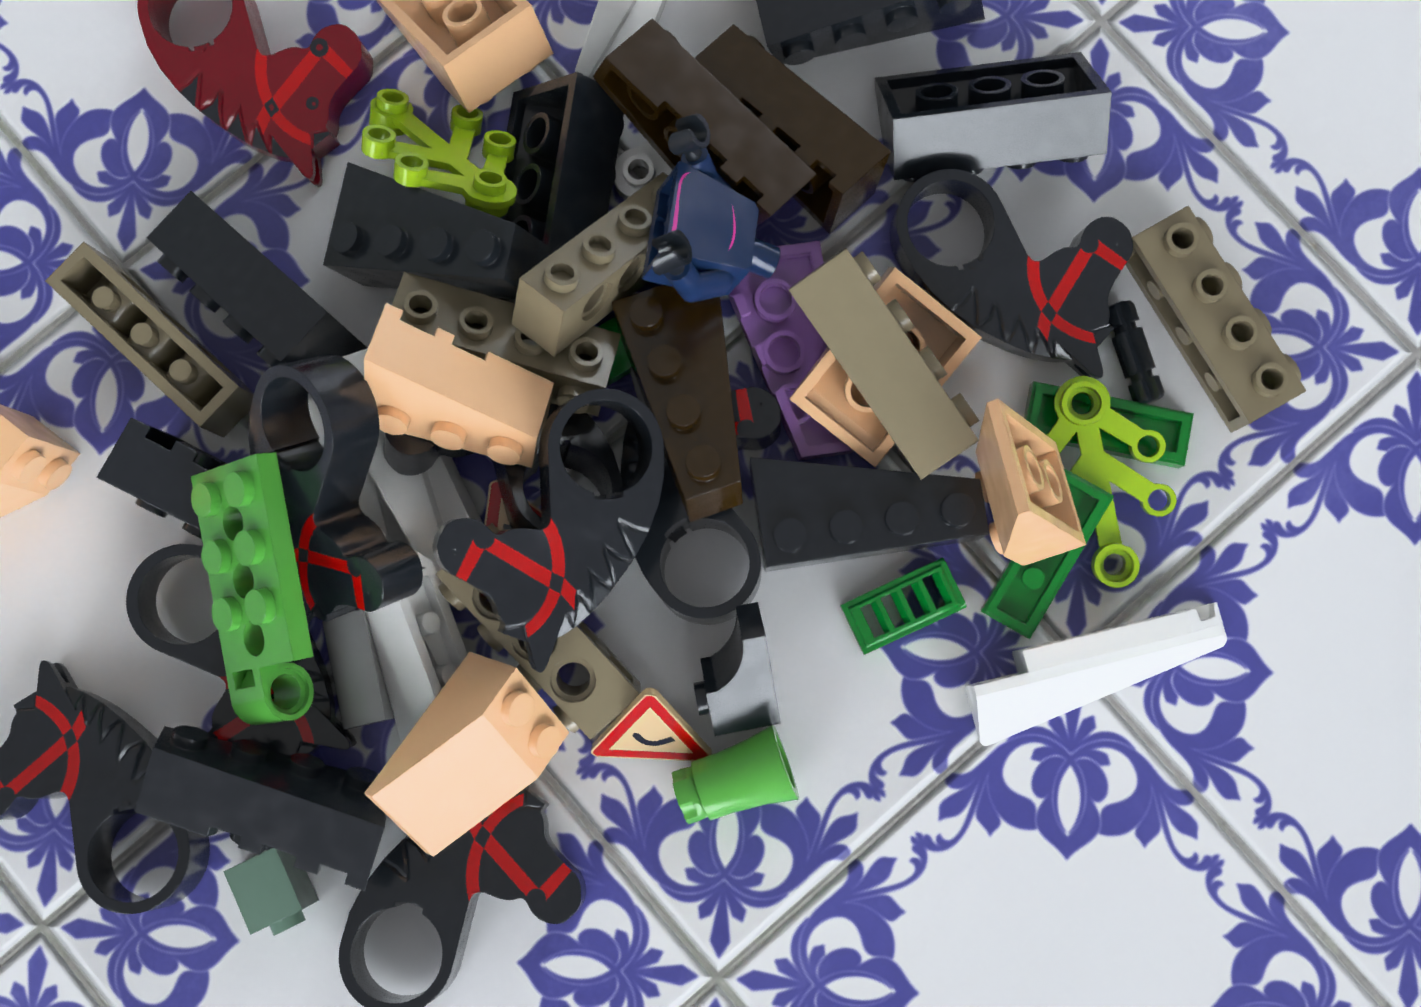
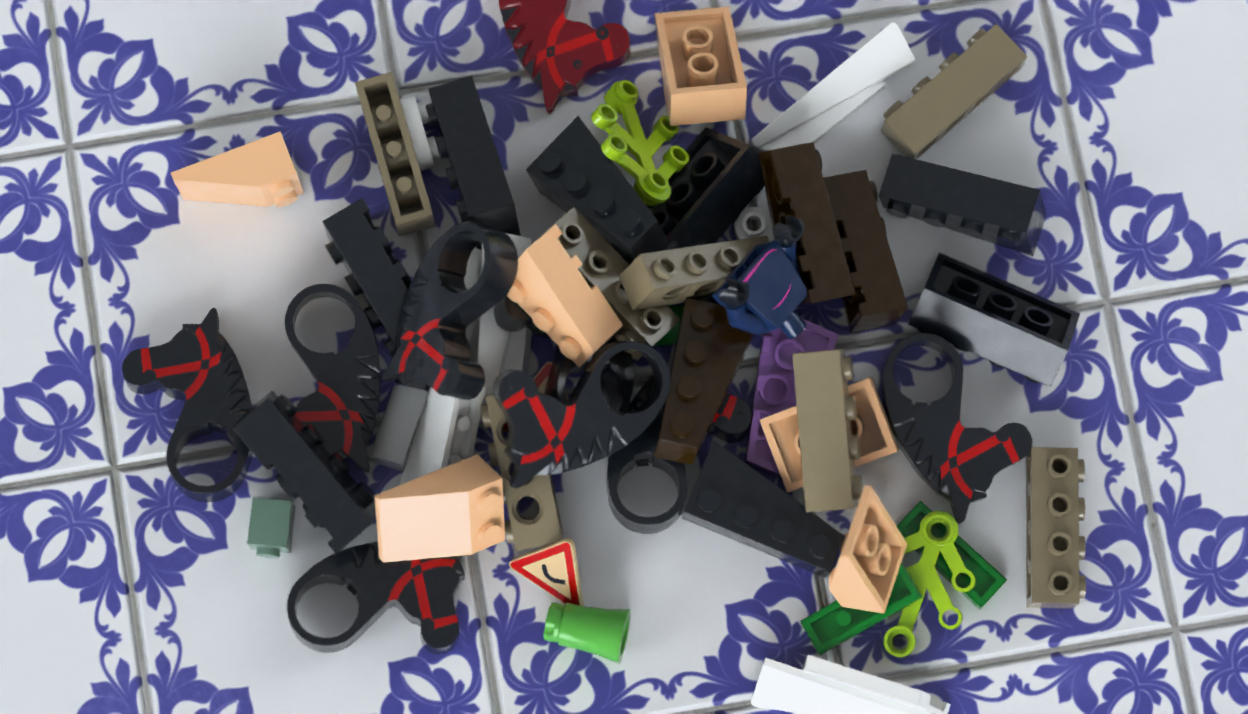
camera: 20 degrees right, 5 degrees down
bright green hinge [191,452,314,725] -> none
black arch [693,602,781,736] -> none
green slope [840,557,967,655] -> none
black axle [1109,300,1165,404] -> none
none -> white plate [400,95,440,171]

